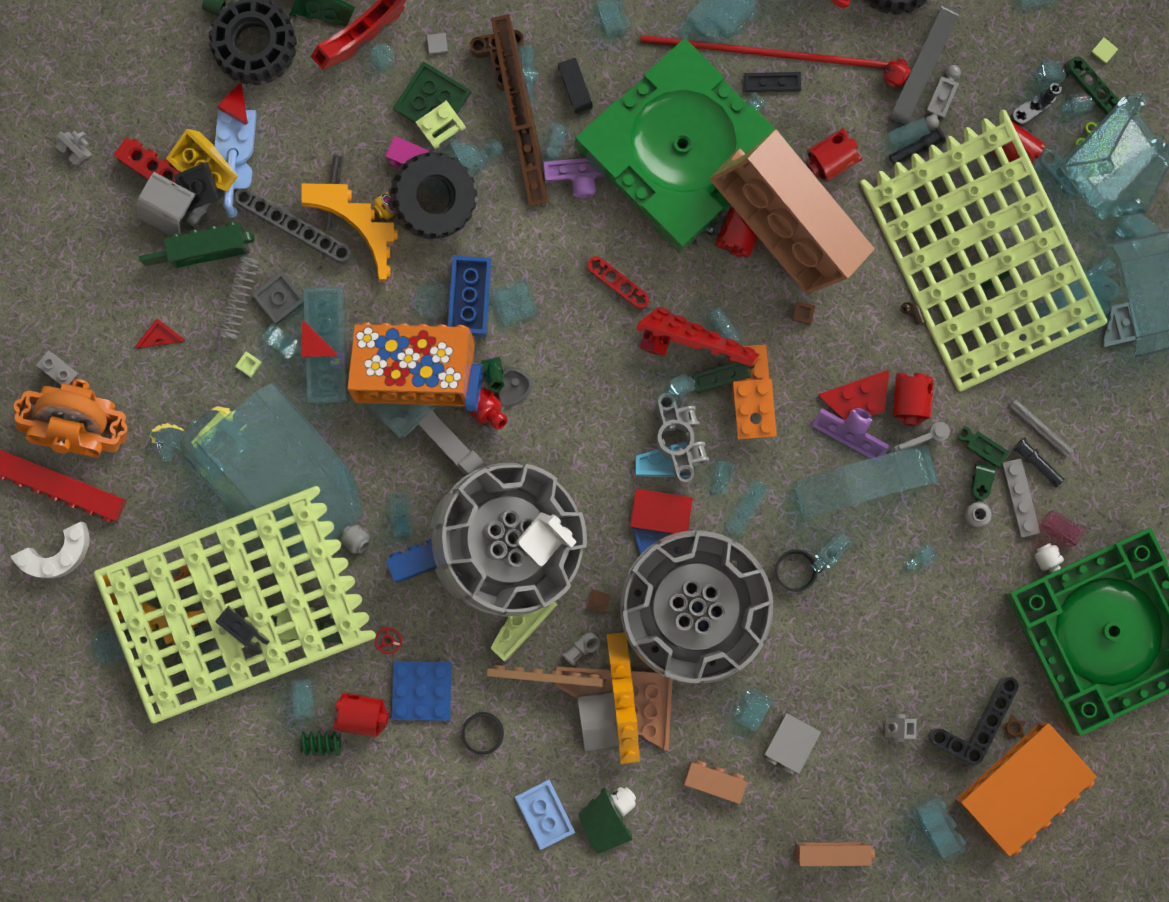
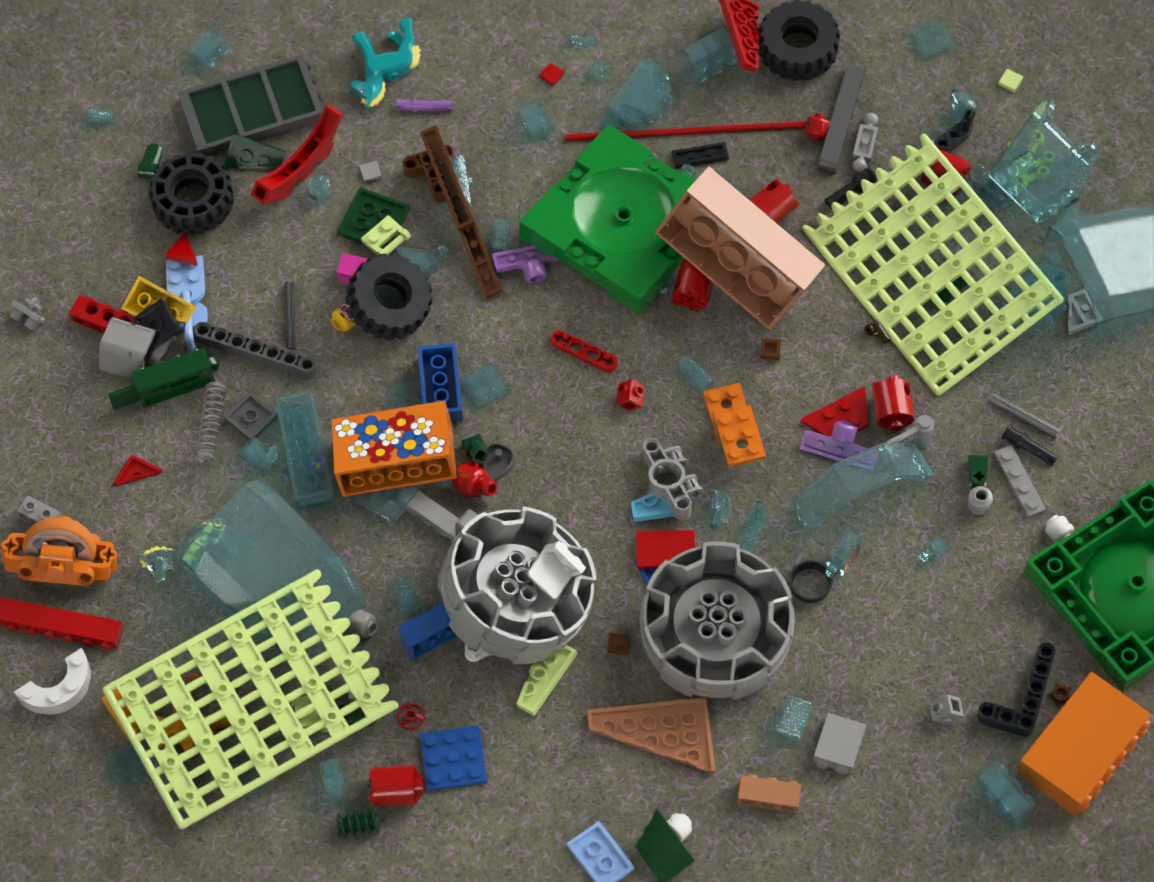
camera: 10 degrees left, 20 degrees down
black hinge [215,605,270,654] -> none
yellowish green tile [235,352,262,378] -> none
light orange arch [301,183,398,282] -> none
red tile [301,321,338,358] -> none
black tyre [462,712,504,755] -> none
blue beam [466,364,483,411] -> none
medium nougat plate [487,665,606,687] -> none
black beam [558,58,593,114] -> none
light grey connector [562,632,600,667] -> none
light grey piece [577,691,619,751] -> none
light orange arch [607,632,640,764] -> none
red wing [636,307,760,366] -> none
clear light blue slope [664,373,696,403] -> none
dark green tile [692,362,752,394] -> none
nougat window [796,842,875,866] -> none
clear light blue axle [888,117,930,148] -> none
dark green plate [957,426,1010,469] -> none
clear pink brick [1039,510,1085,547] -> none
clear light blue head [1062,92,1093,118] -> none
dark green beam [1064,56,1123,117] -> none

